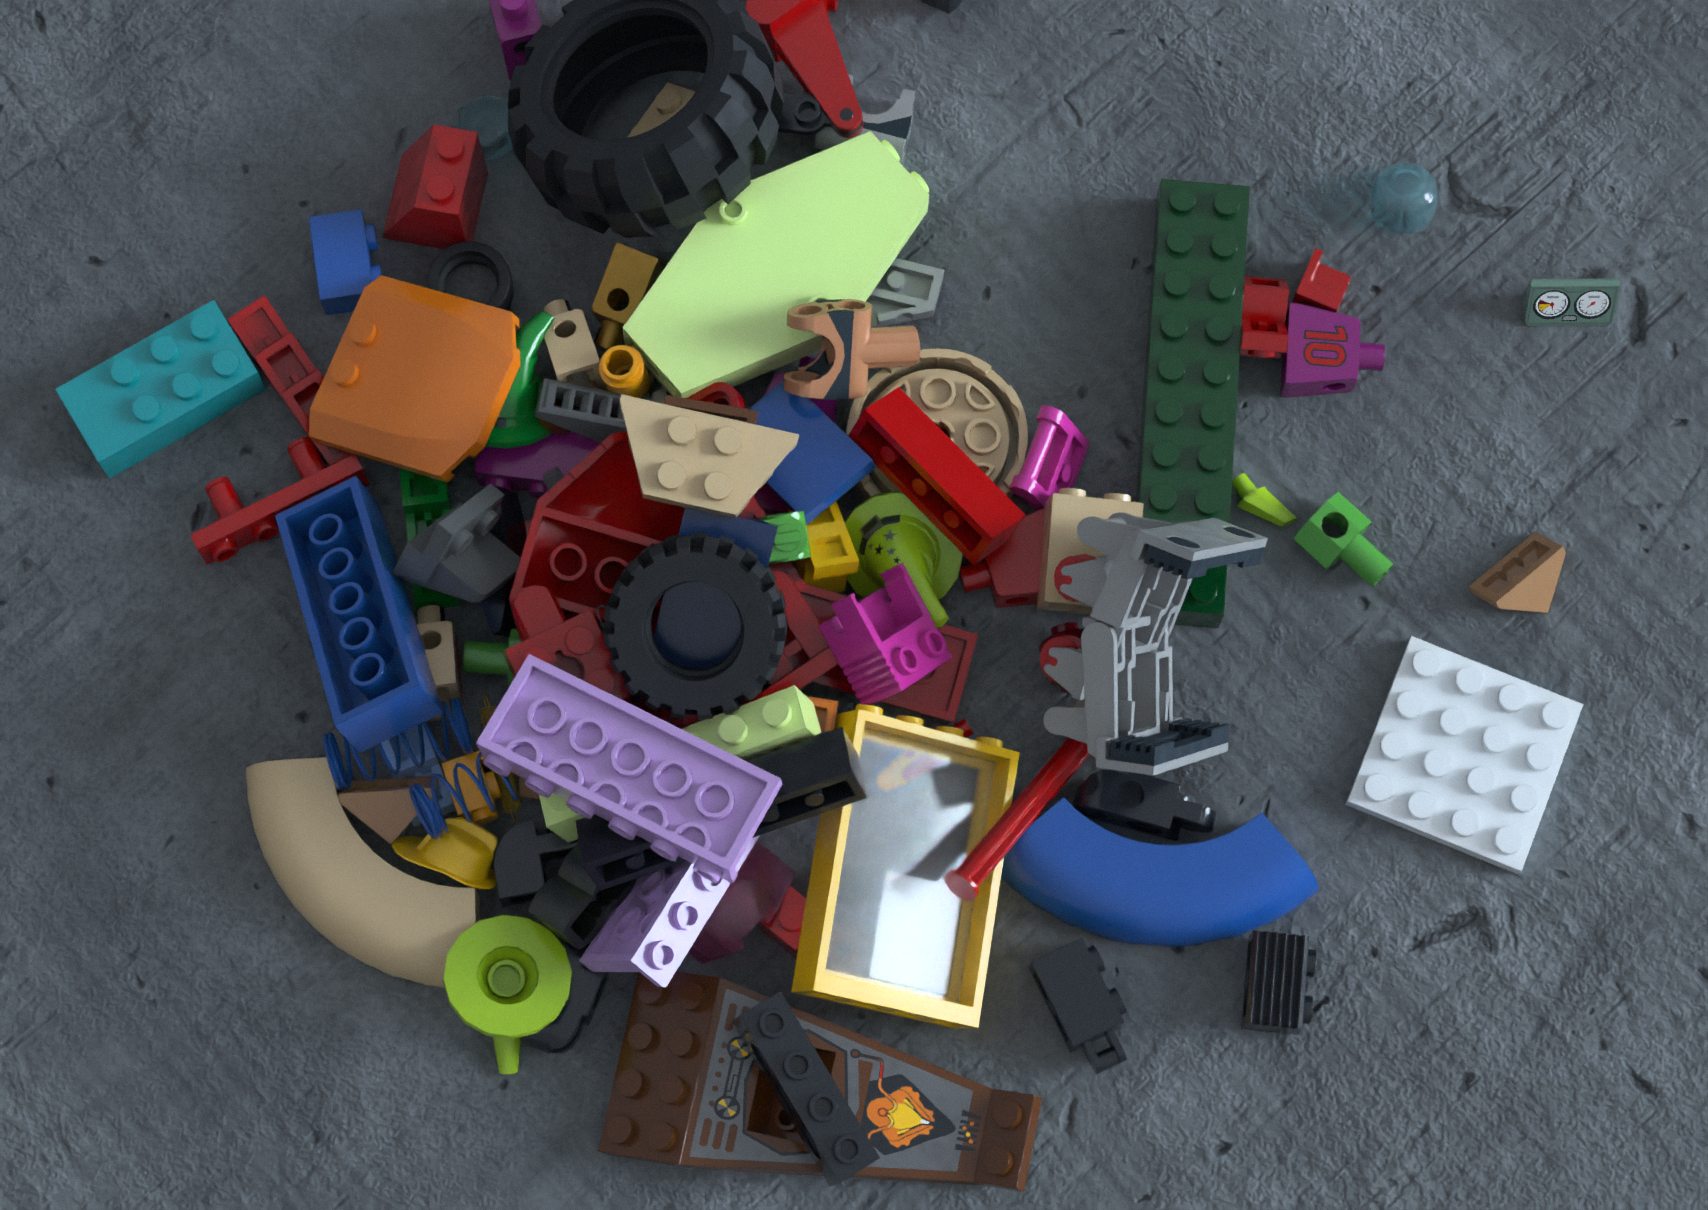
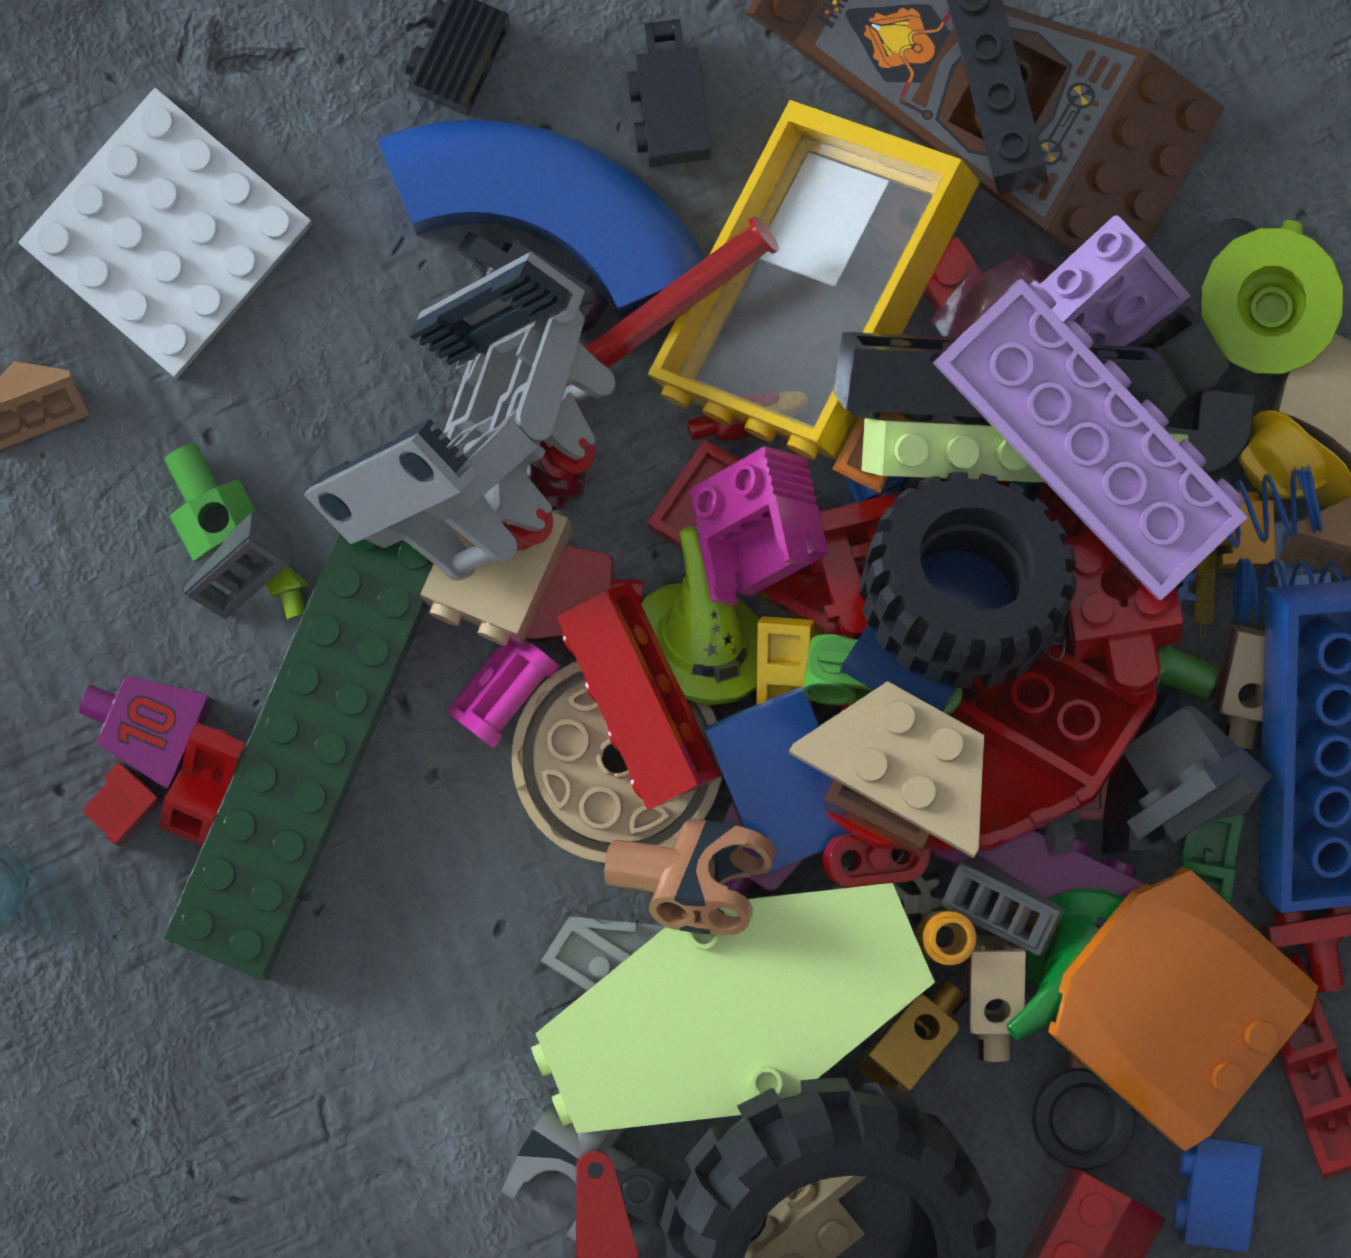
camera: 160 degrees left, 10 degrees up
none -> dark grey slope [184,511,293,619]

